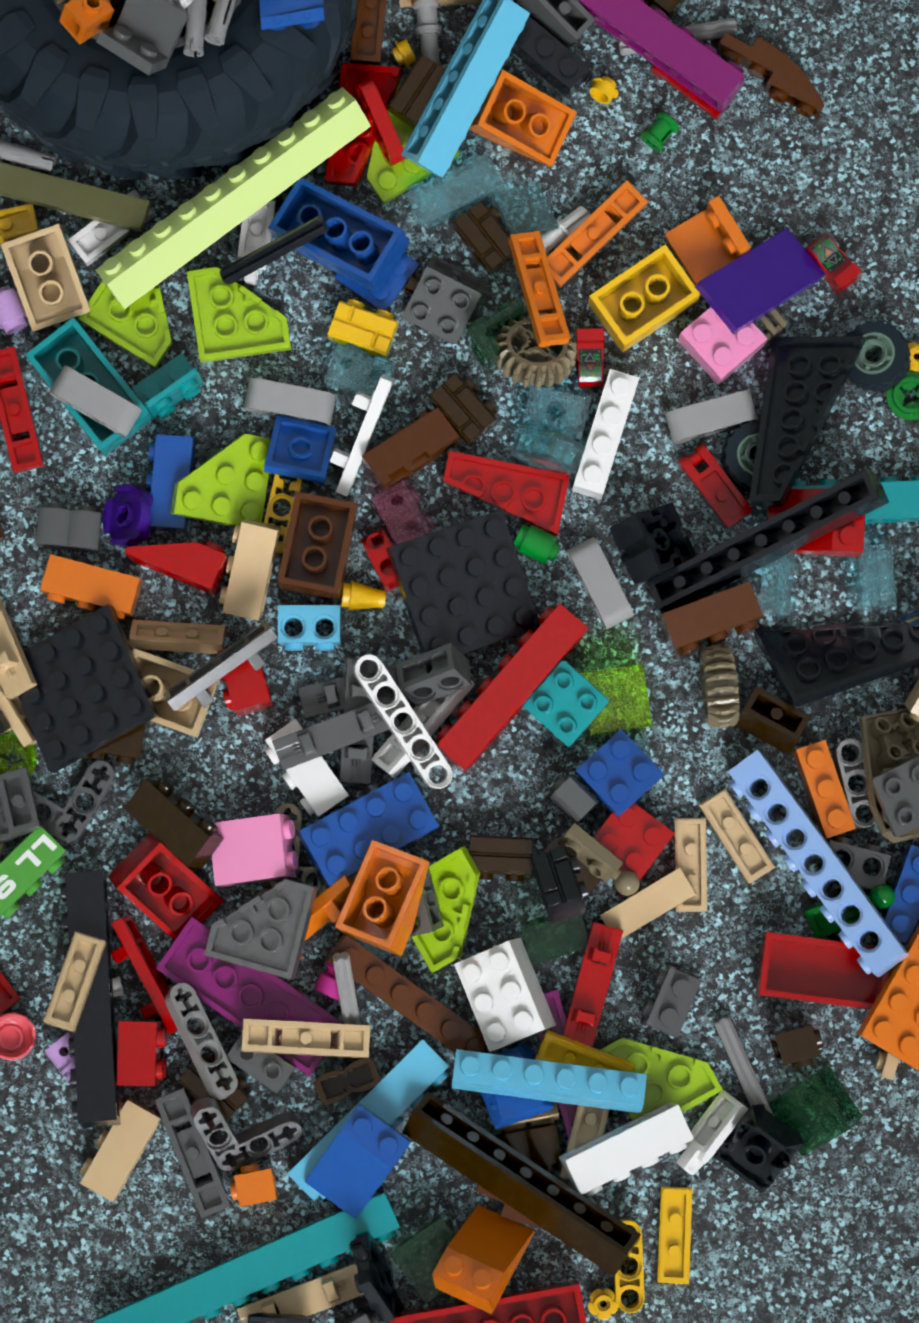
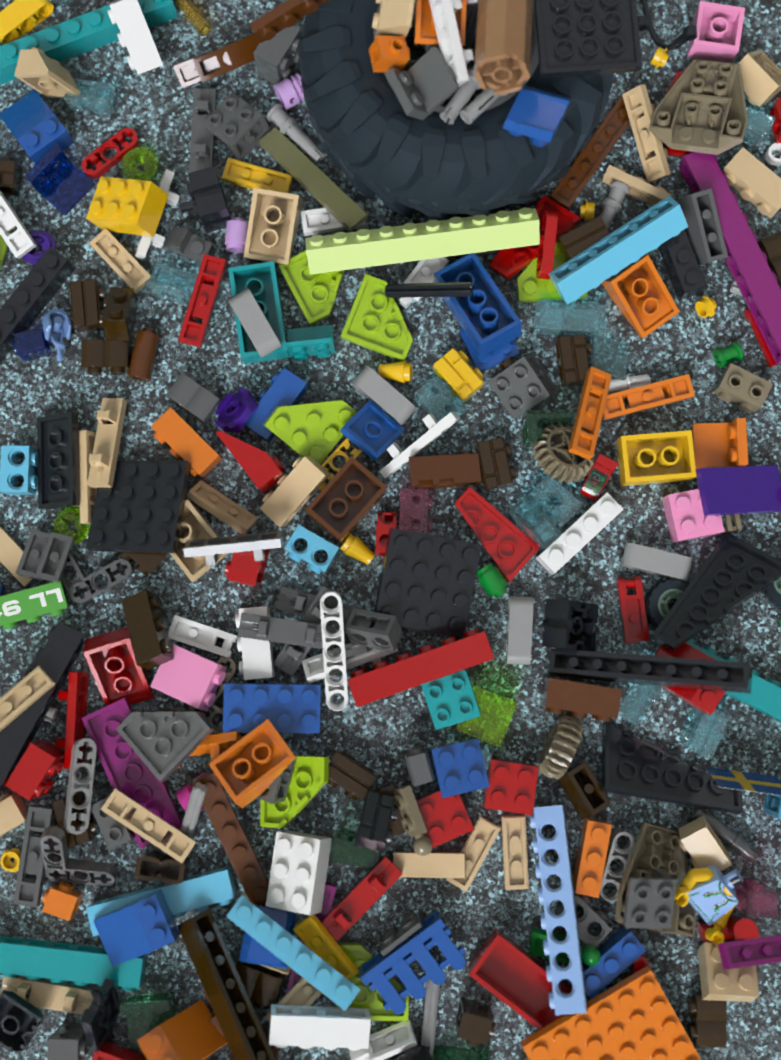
camera: 35 degrees right, 0 degrees up
none -> yellow plate [1,848,21,872]
none -> white plate [168,615,238,658]
none -> blue fence [358,910,466,1014]
none -> yellow cone [378,361,413,383]
none -> red brick [482,757,539,815]
none -> dark tan brick [713,363,773,413]

